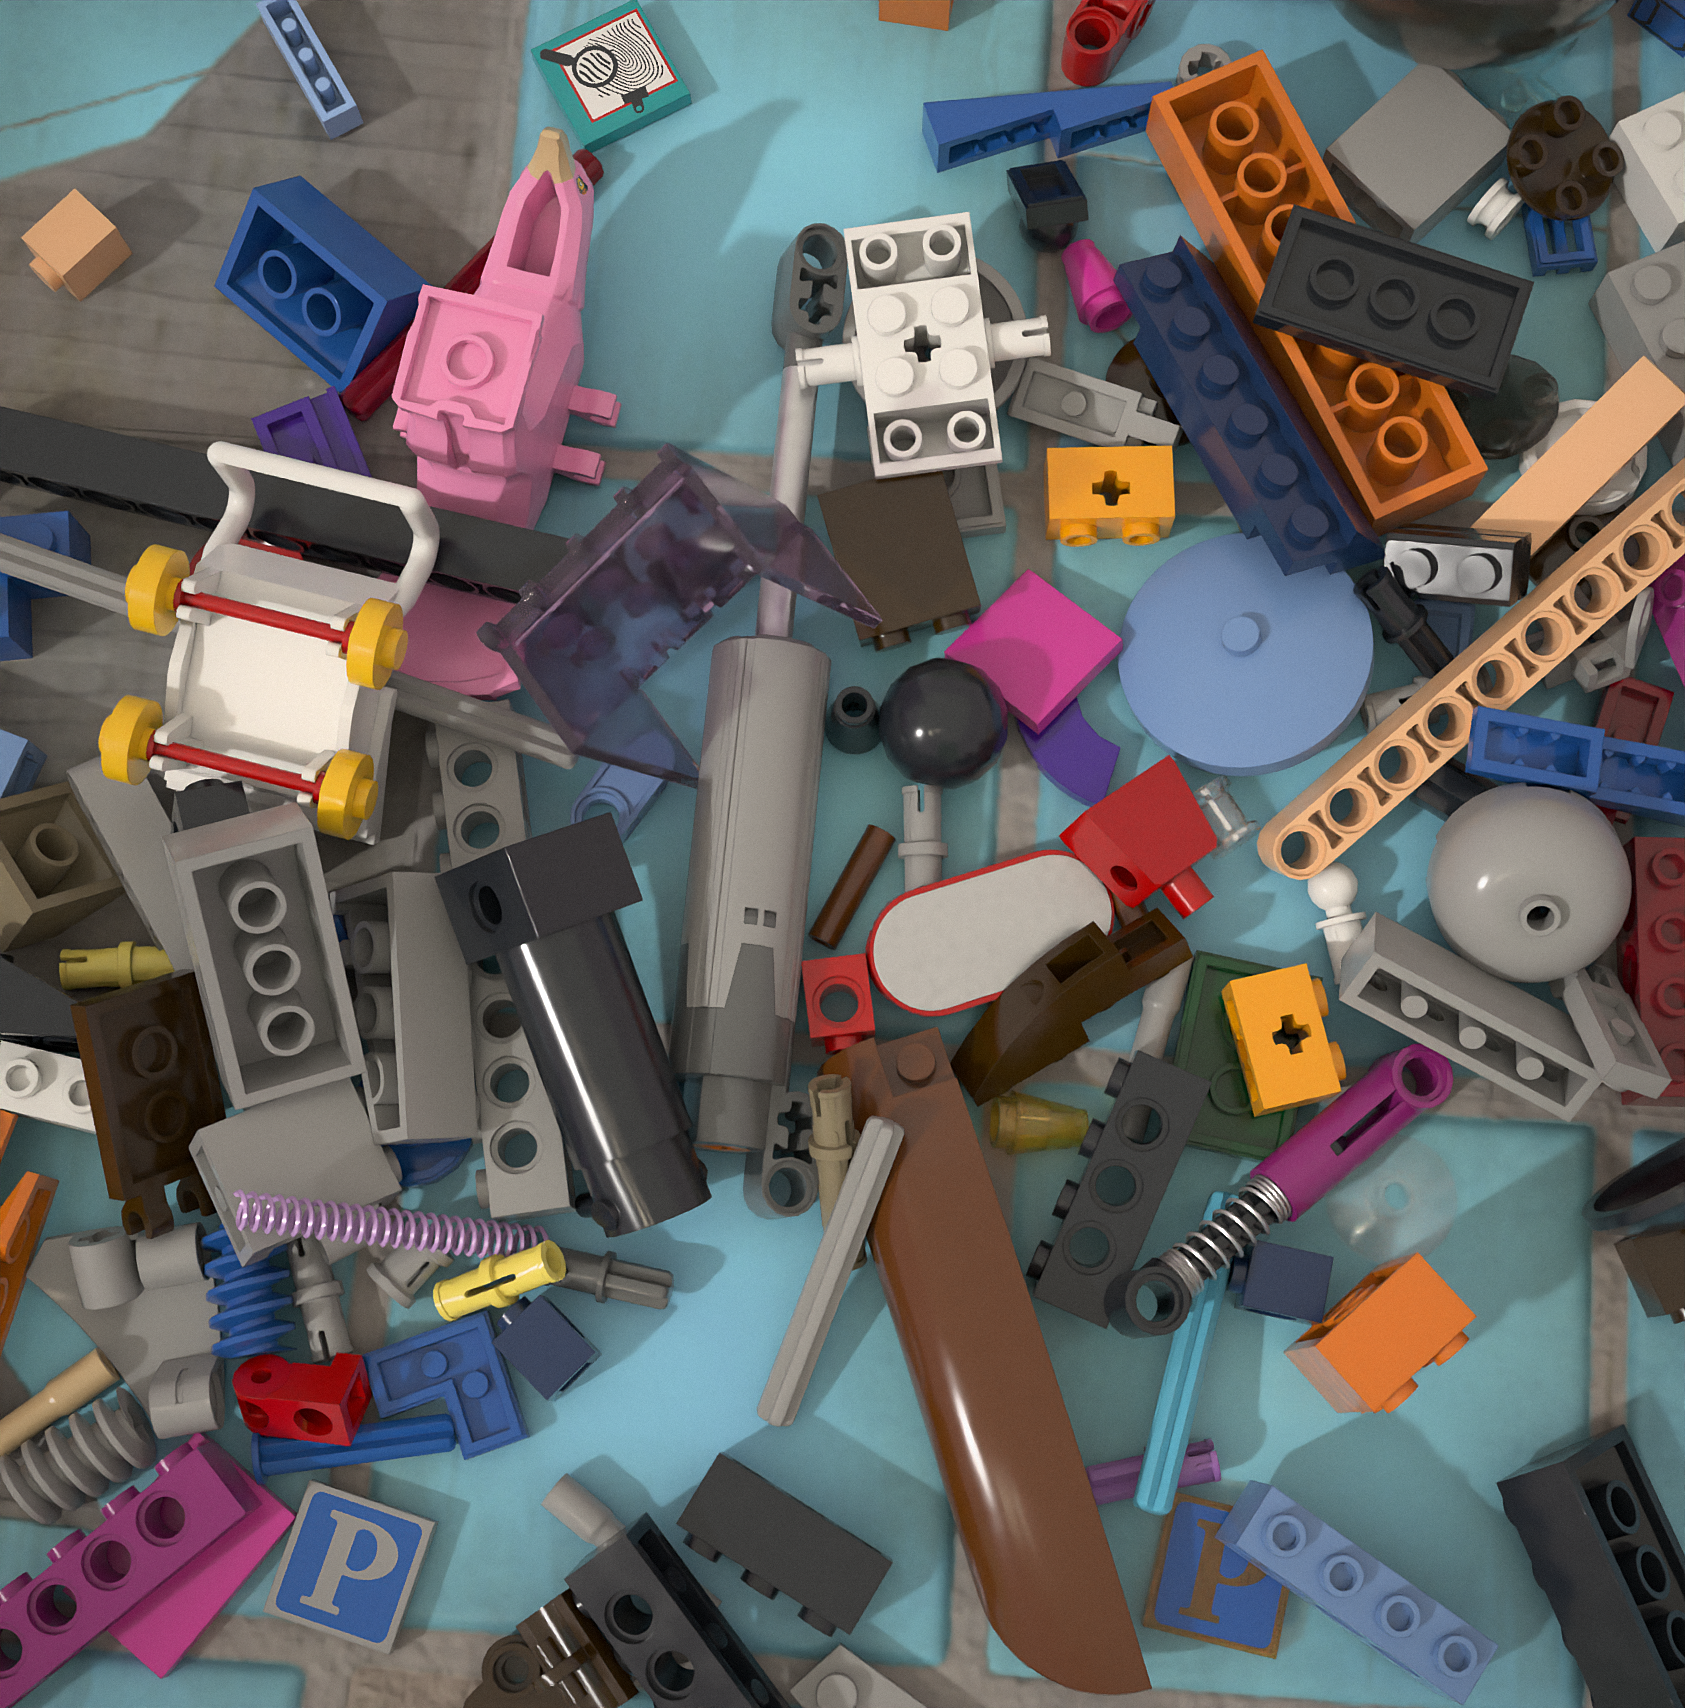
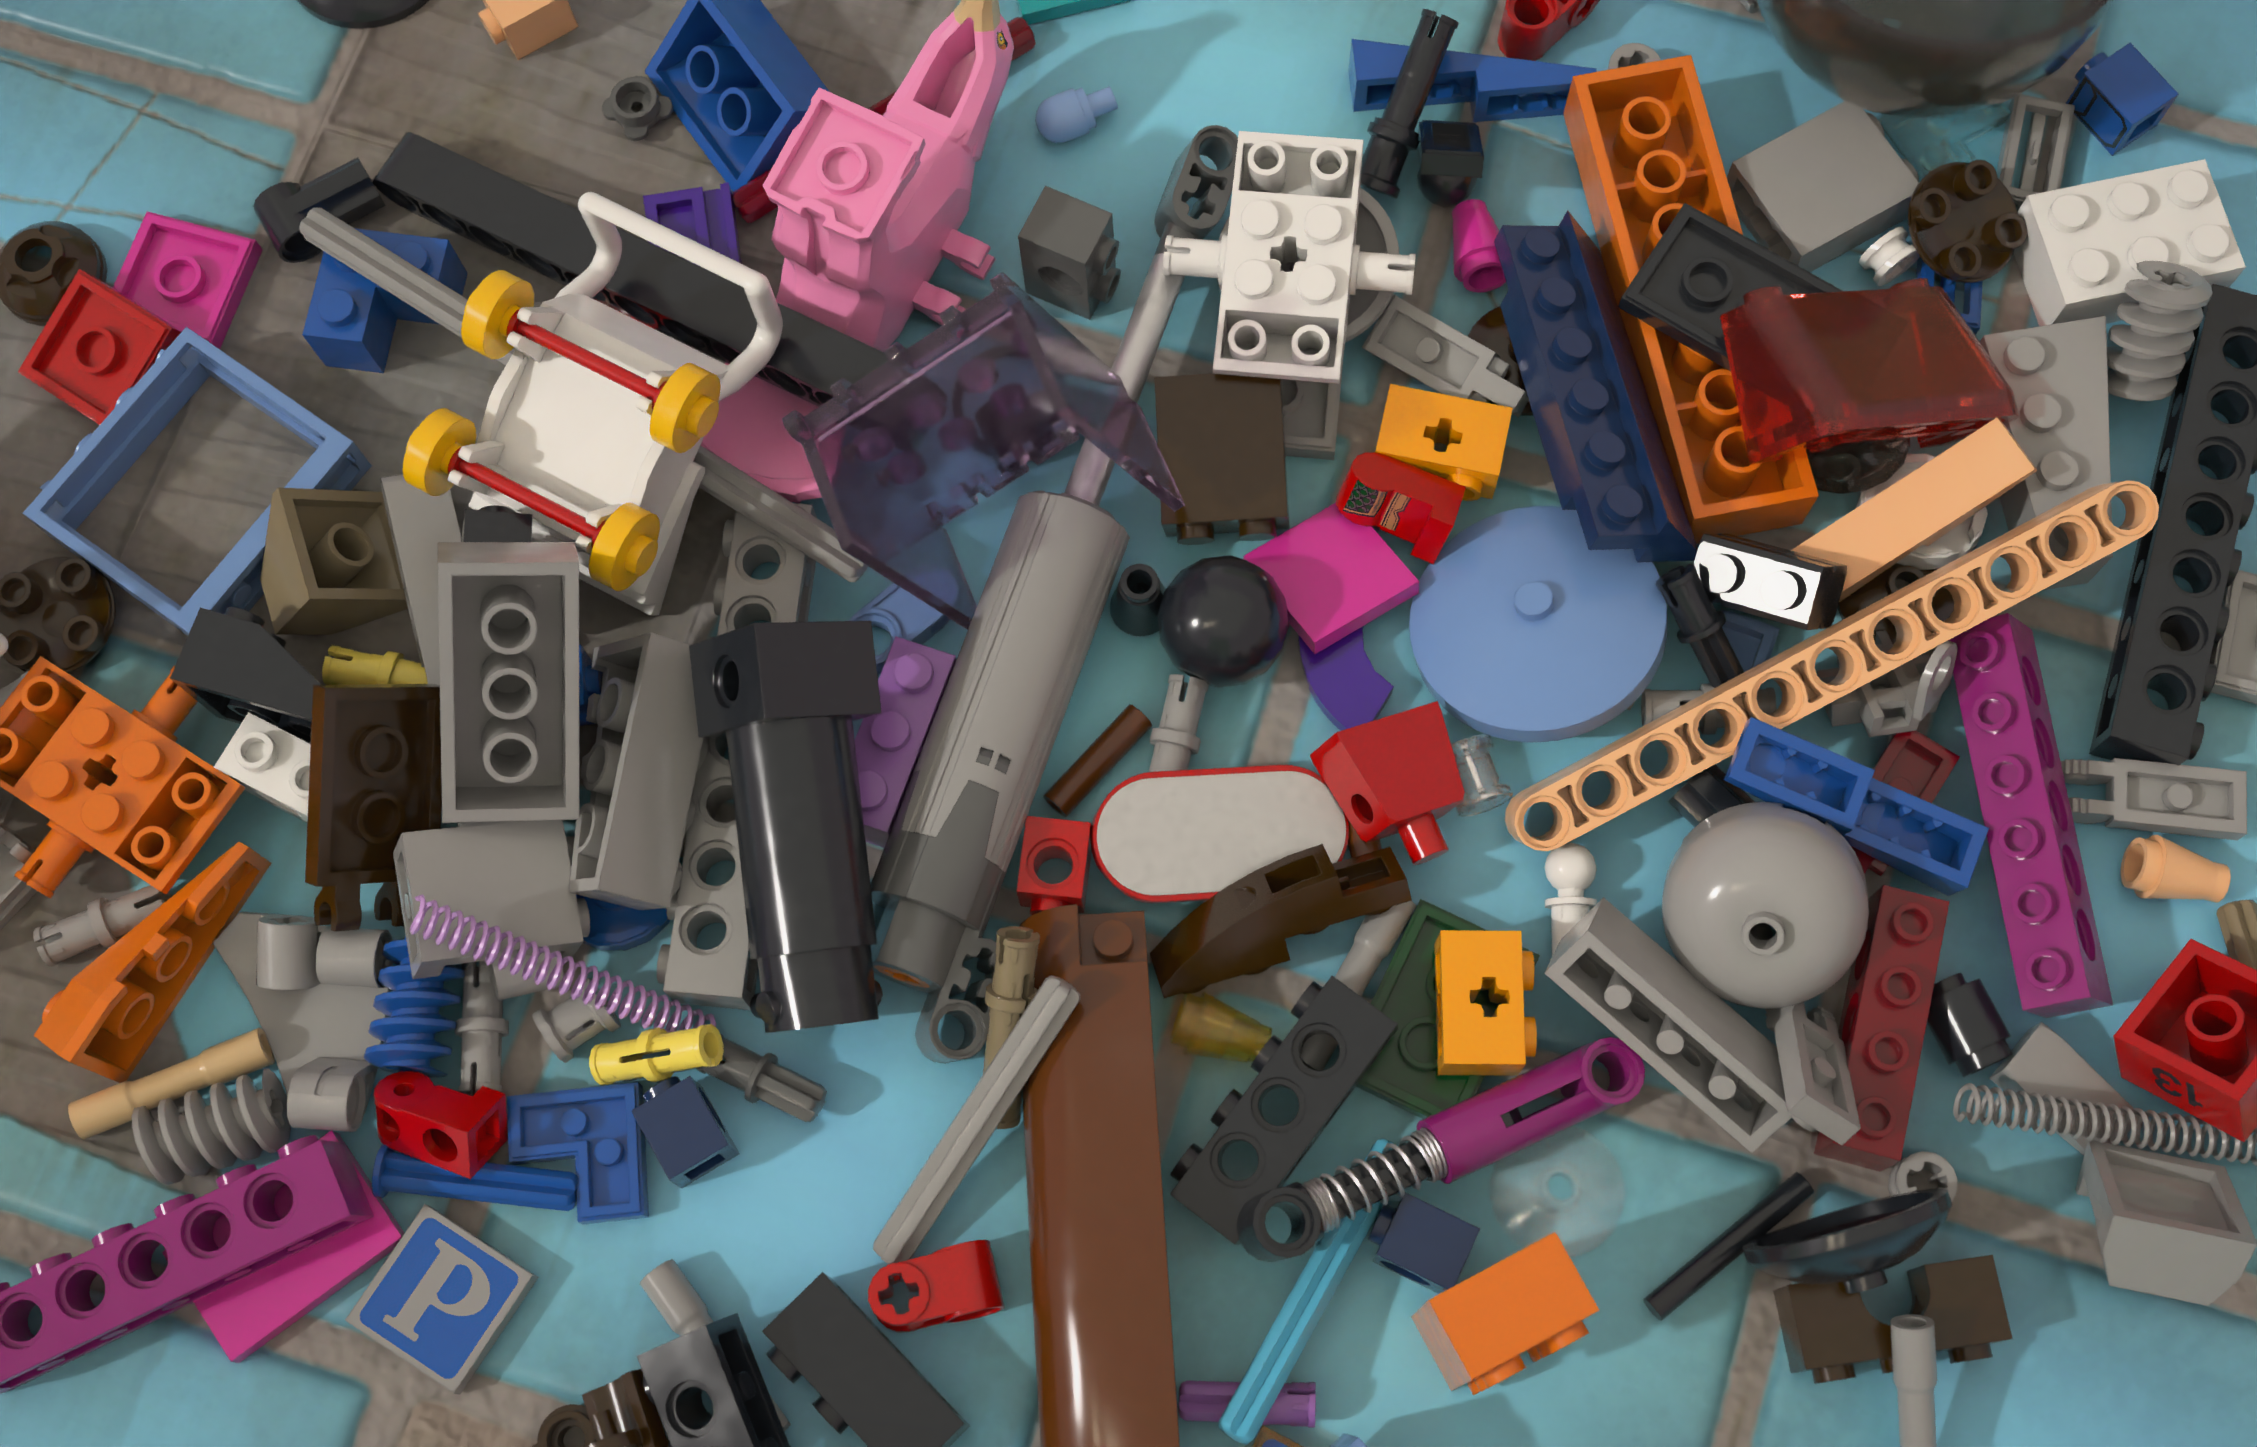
camera: 15 degrees right, 5 degrees down
none -> dark grey plate [602,76,673,141]
none -> medium lavender brick [855,636,957,848]
none -> red piece [868,1240,1005,1333]
none -> dark grey brick [1018,186,1121,320]
none -> light blue cylinder [1035,86,1118,143]
none -> red leg [1336,452,1466,565]
none -> black pin [1360,9,1459,199]
none -> black bar [1643,1172,1814,1321]
none -> clear red windscreen [1720,278,2019,464]
none -> light grey tile [1997,93,2075,212]

